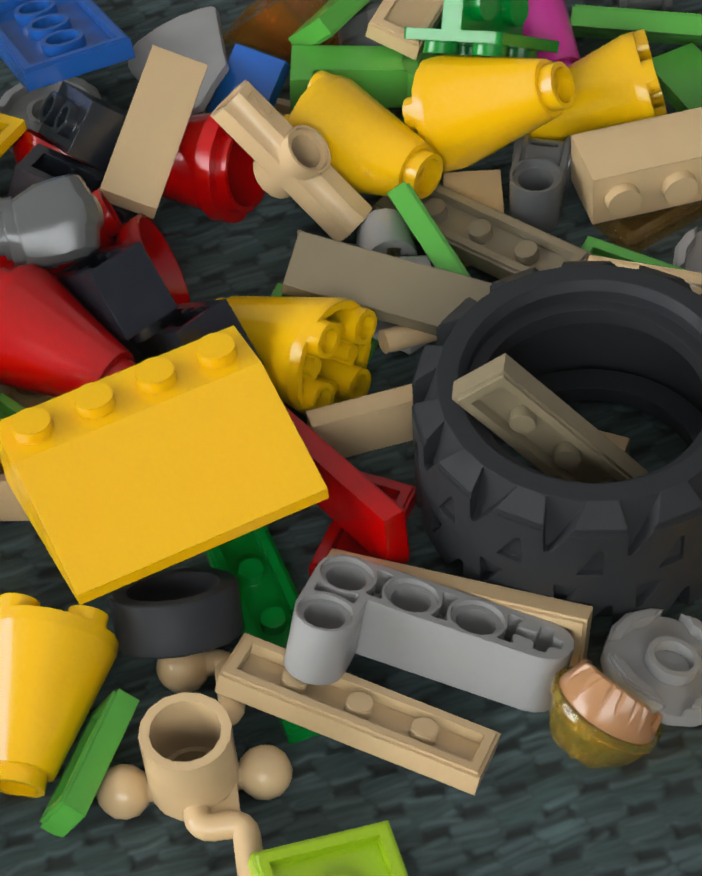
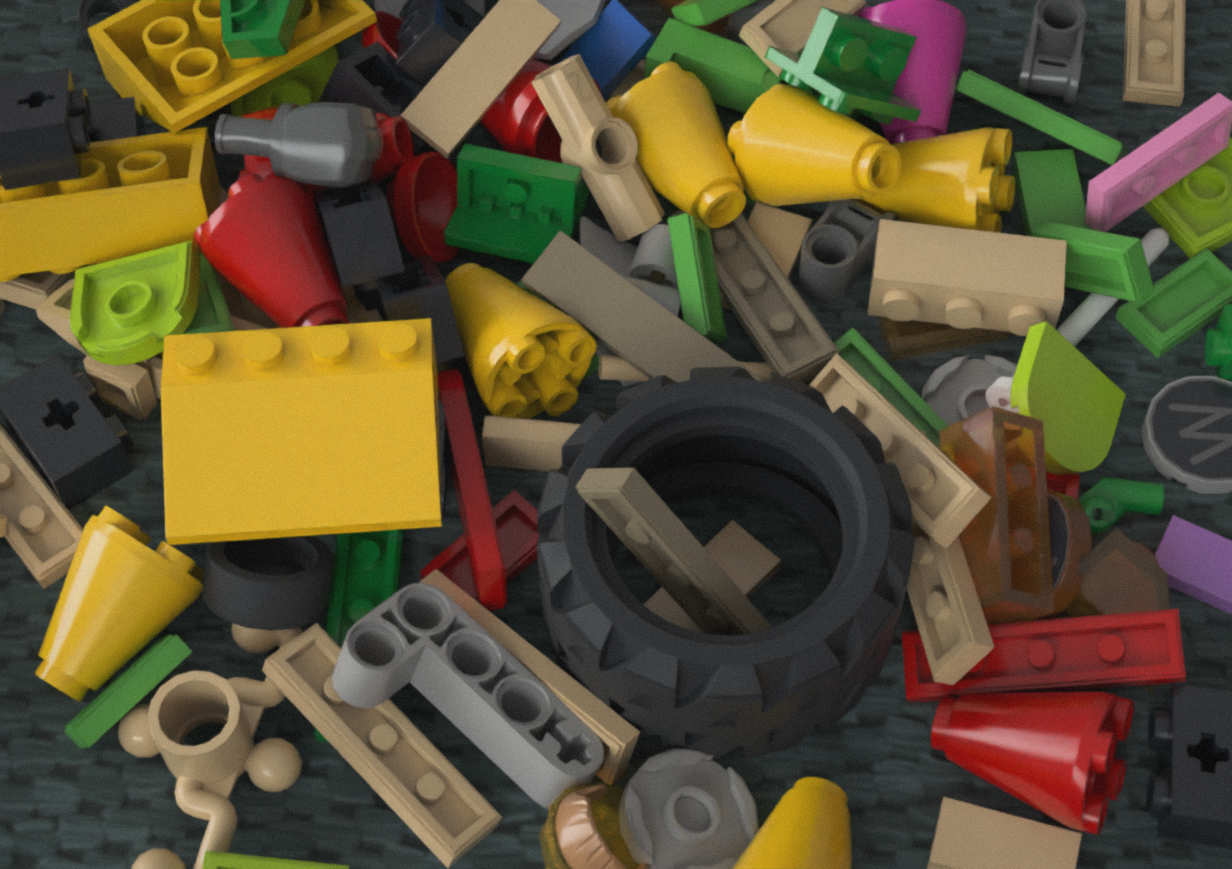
camera: 20 degrees right, 10 degrees up
none -> green bracket [444,143,590,264]

